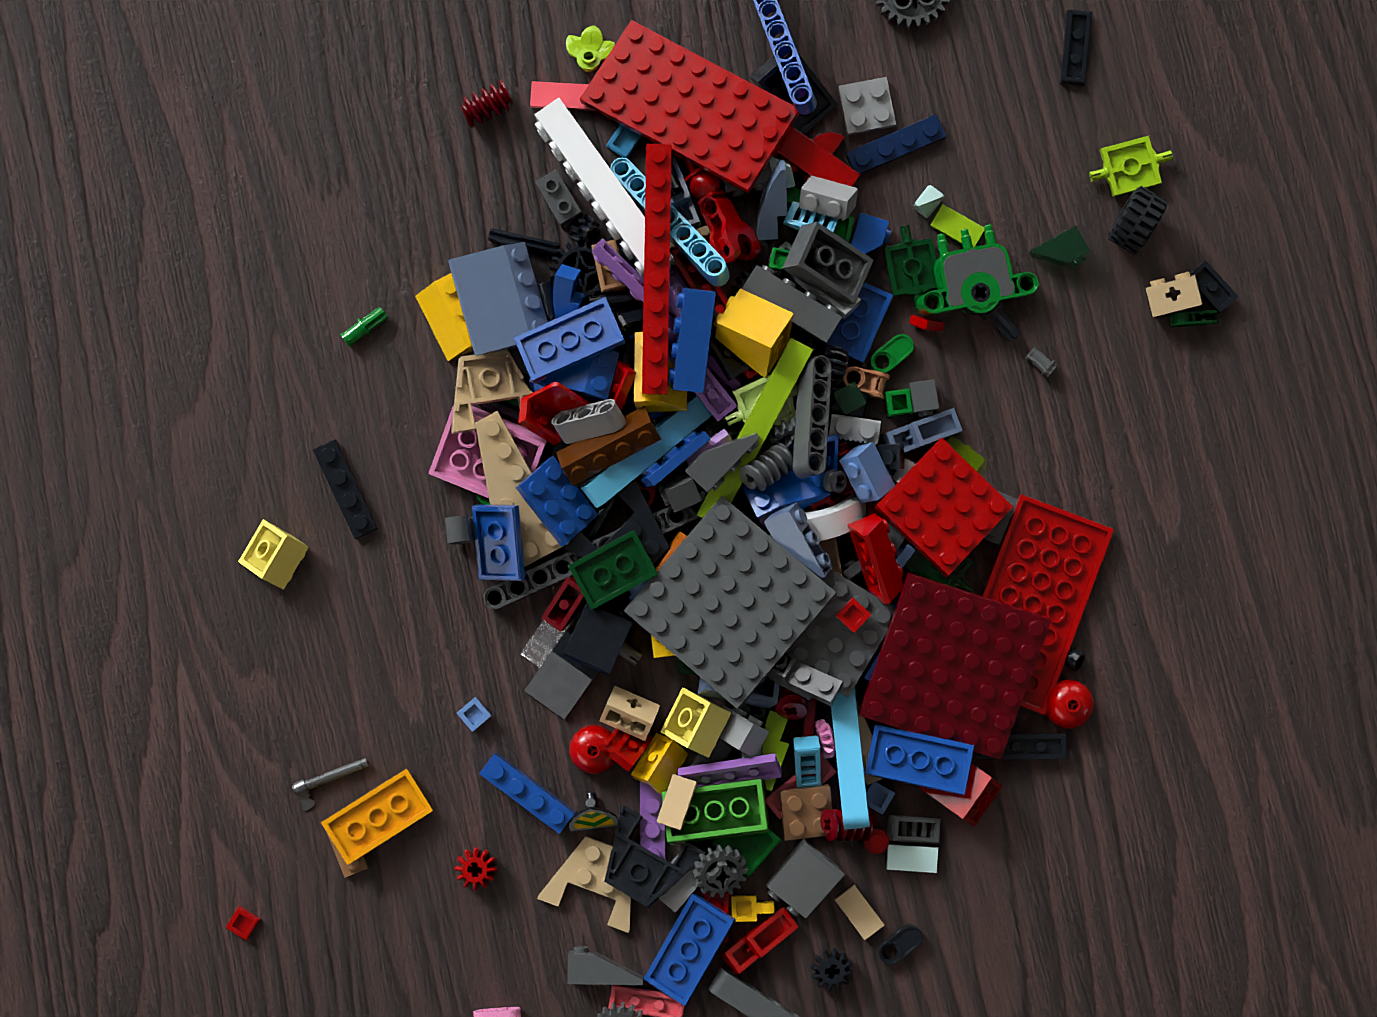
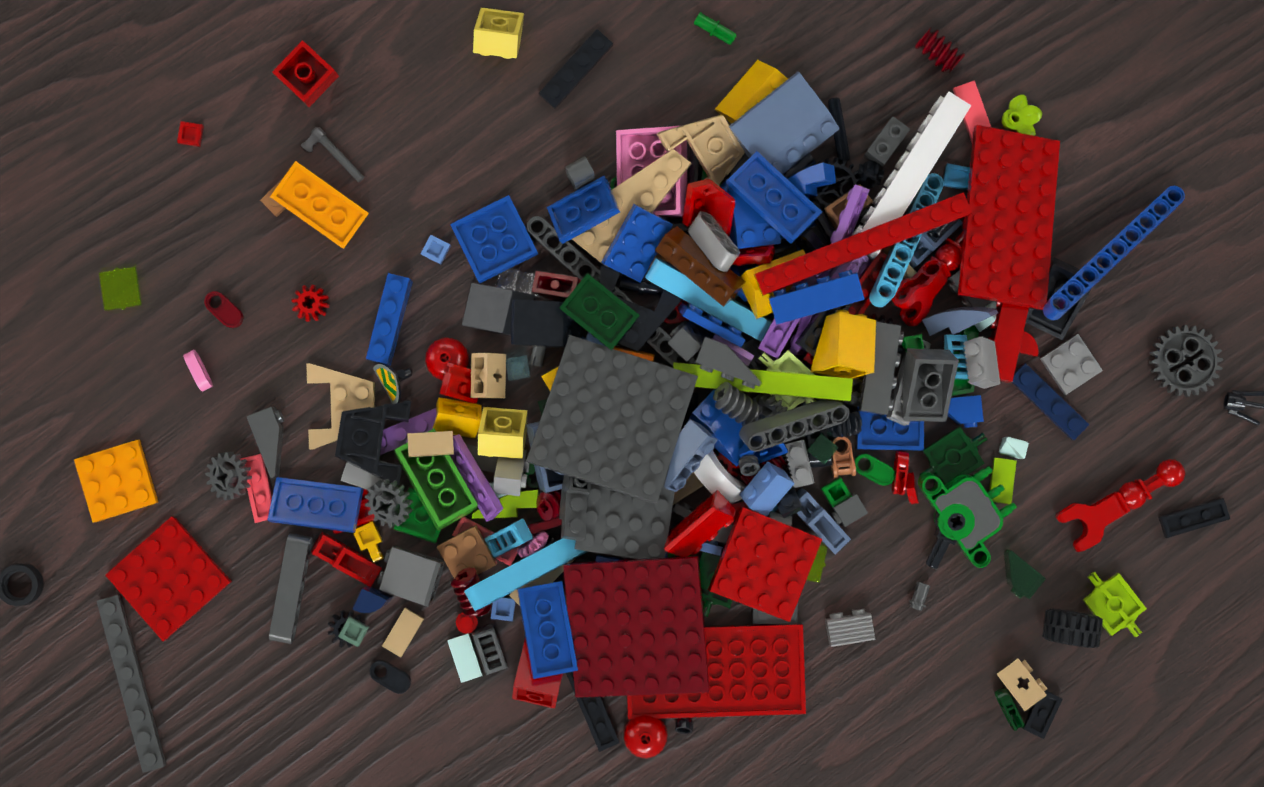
camera: 65 degrees right, 0 degrees up
red plate [835,597,871,633] -> none
none -> dark red piece [204,291,244,328]
none -> red brick [272,40,339,107]
none -> sand green tile [338,616,370,647]
none -> dark blue brick [353,586,393,613]
none -> blue plate [450,195,538,283]
none -> clear light blue plate [506,355,531,381]
none -> light grey brick [825,609,875,647]
none -> red piece [892,451,909,495]
none -> red piece [1055,459,1185,552]

